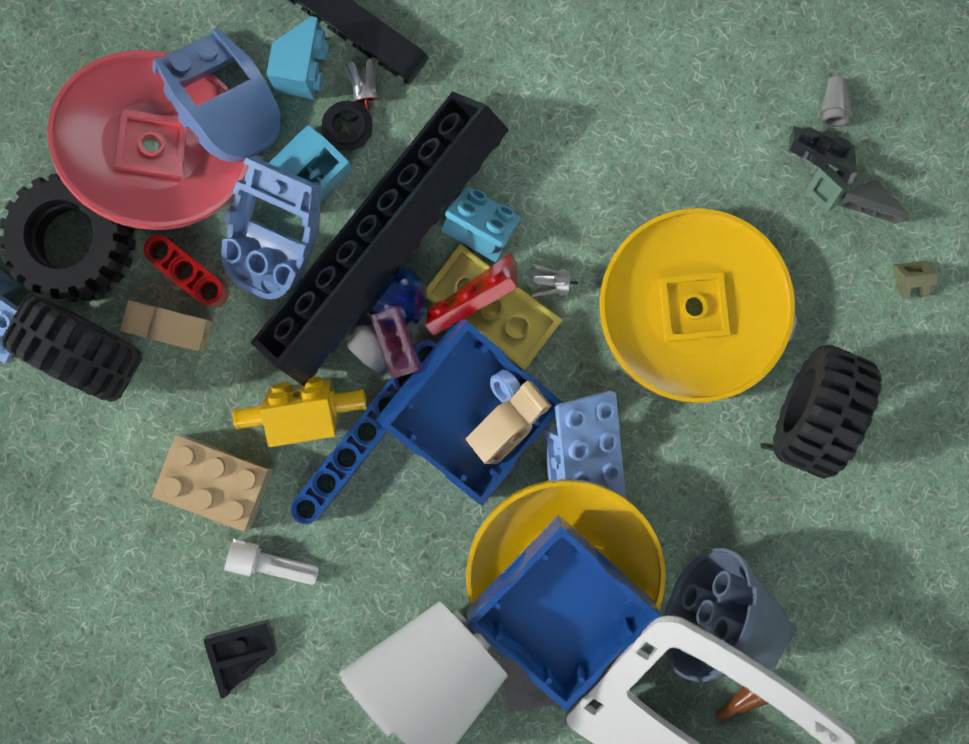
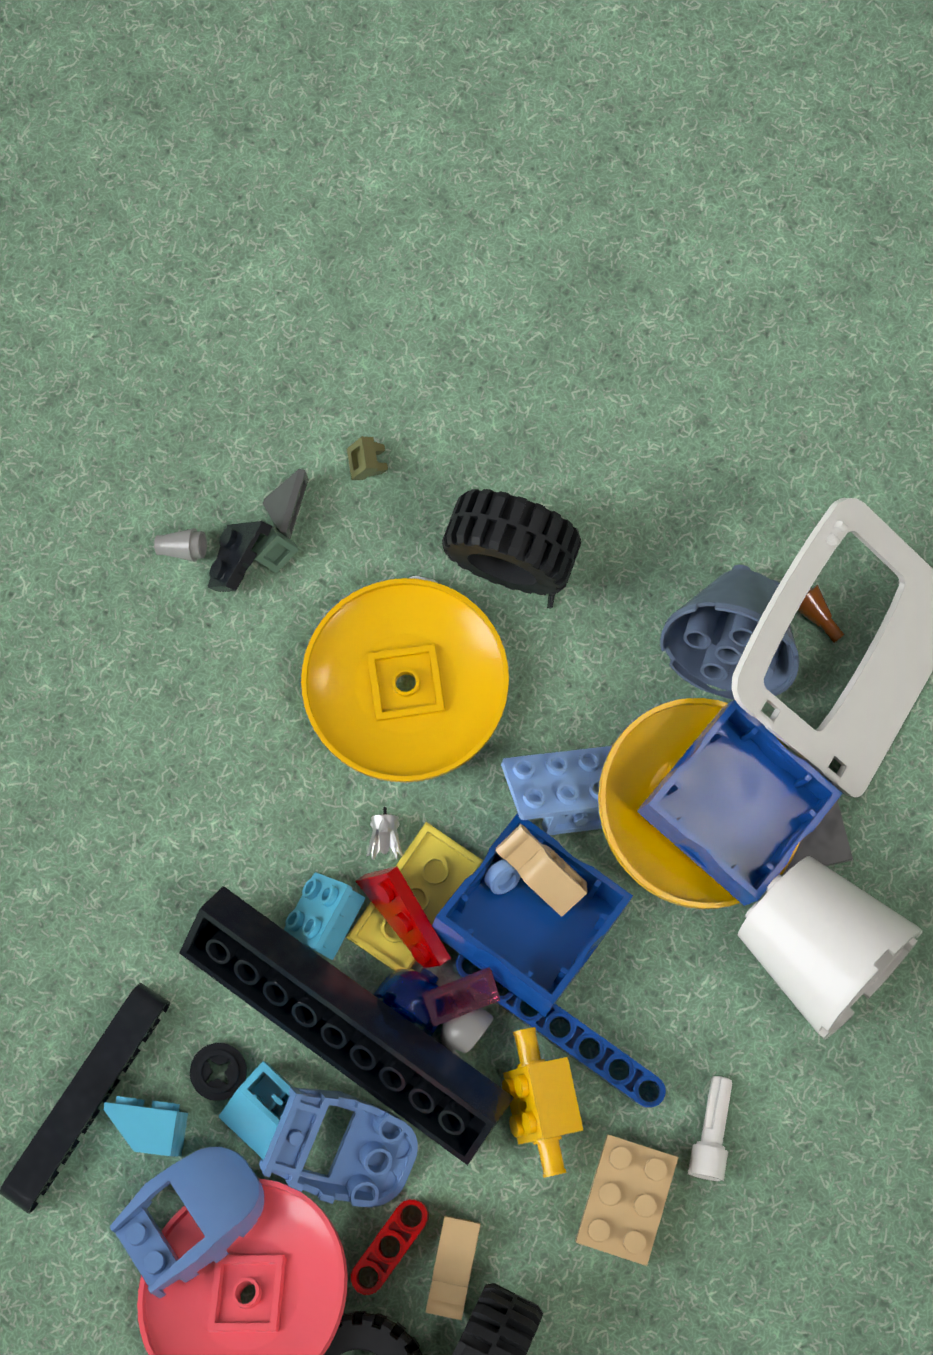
camera: 80 degrees left, 10 degrees down
black wing [203,619,277,698] -> none
flat silver piece [344,59,378,110] -> none

